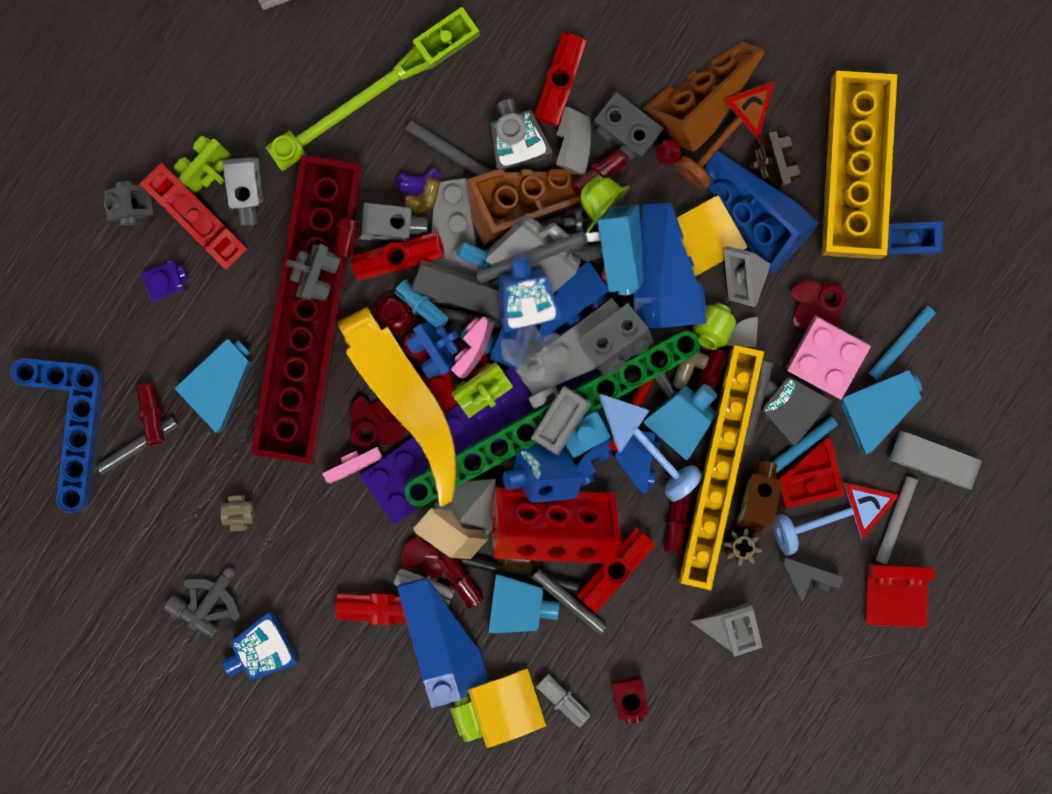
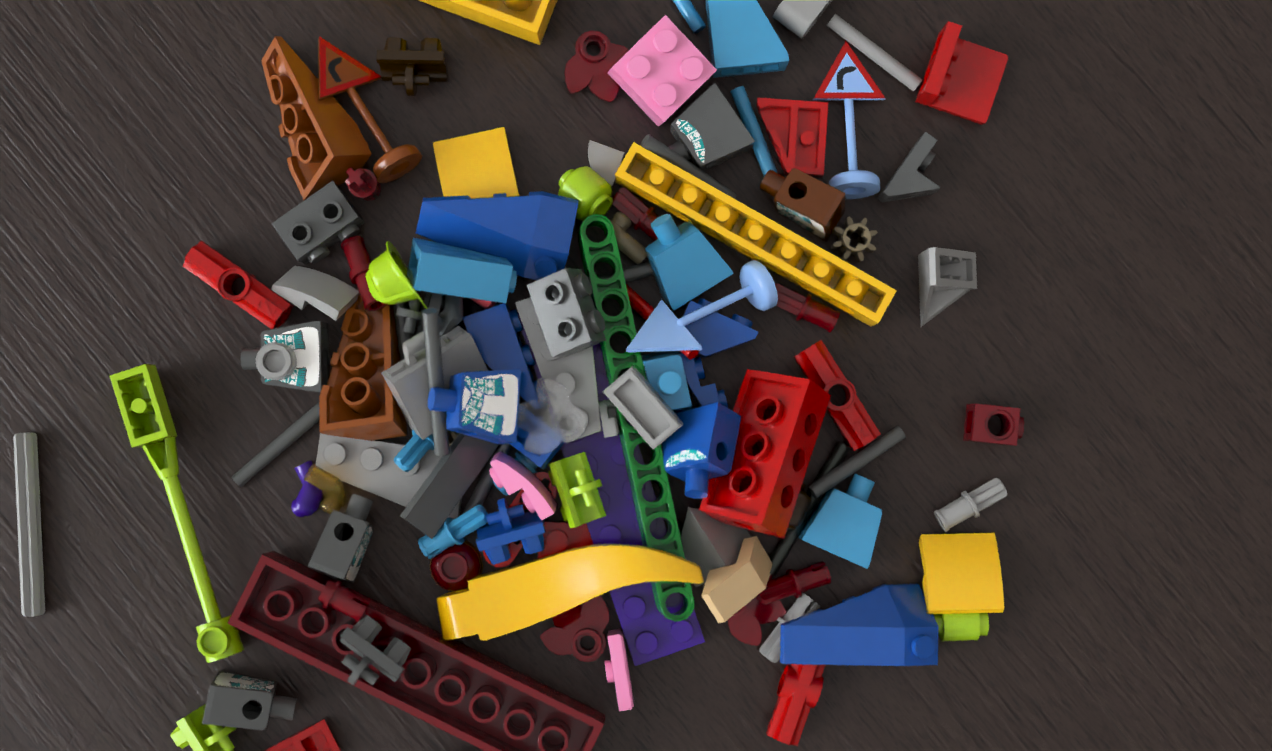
camera: 75 degrees left, 0 degrees up
red piece [351,232,445,281] -> none
blue wedge [704,151,819,275] -> none
light grey slope [724,246,771,307] -> none

